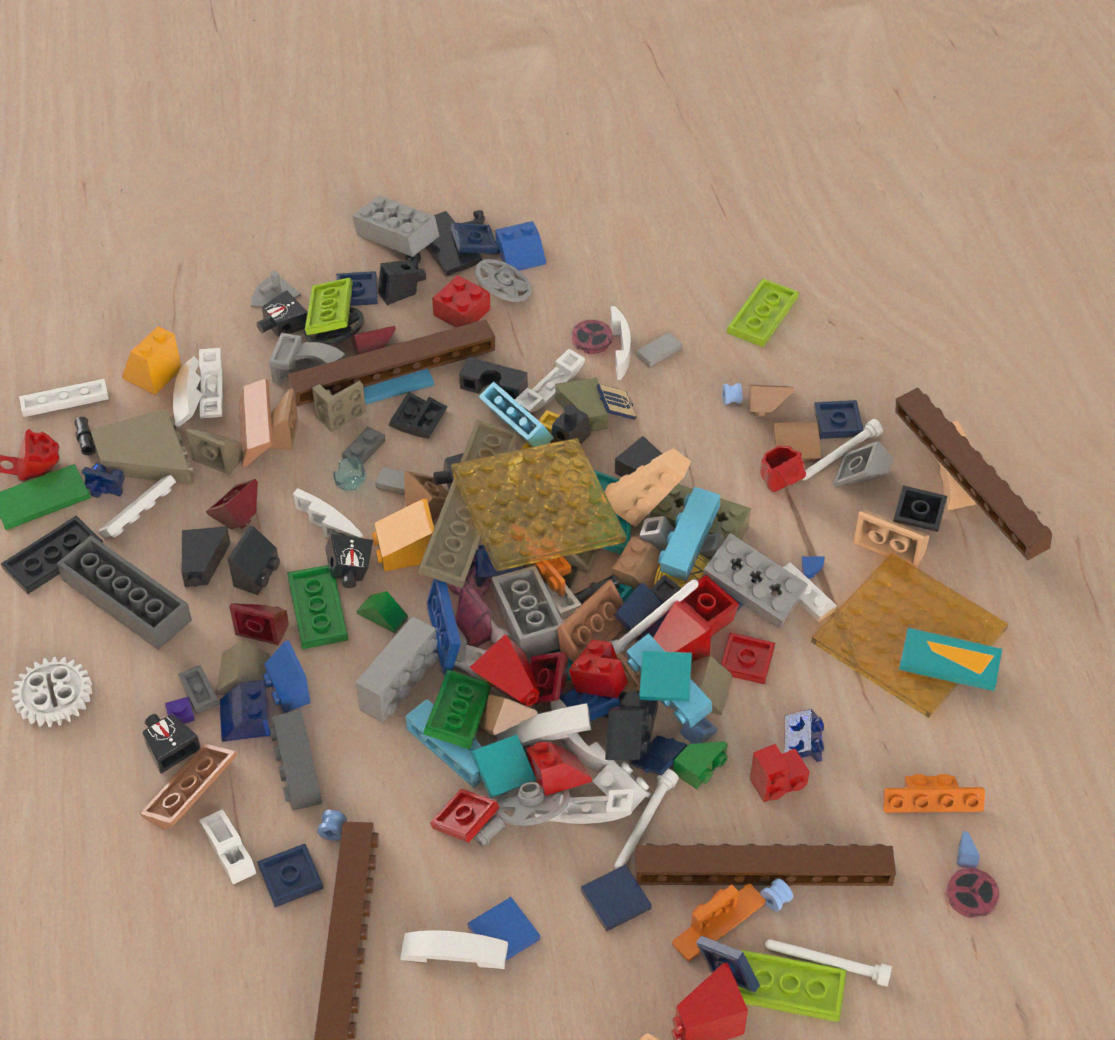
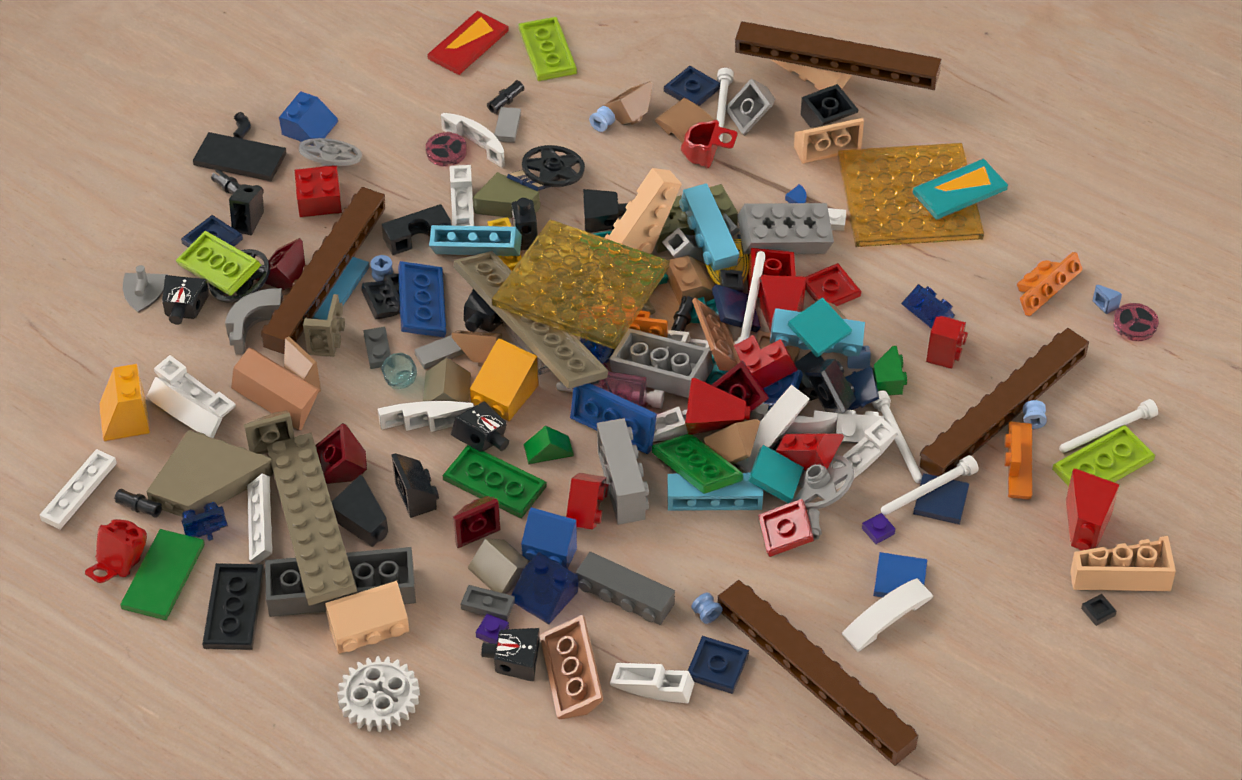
camera: 45 degrees left, 0 degrees up
light grey tile [269,333,302,371] -> none
light grey brick [352,196,440,257] -> none
dark blue tile [451,223,498,254] -> none
dark blue tile [696,936,760,992] -> none
none -> dark tan plate [267,433,357,606]
none -> light nougat slope [325,581,409,654]
none -> medium blue wheel [370,255,394,282]
none -> blue tile [398,261,447,338]
none -> dark tan slope [423,358,471,403]
none -> red tile [427,11,509,75]
none -> black pin [487,80,525,114]
none -> black wheel [522,145,585,187]
none -> red brick [566,473,610,530]
none -> dark purple plate [862,513,896,544]
none -> white piece [881,455,979,515]

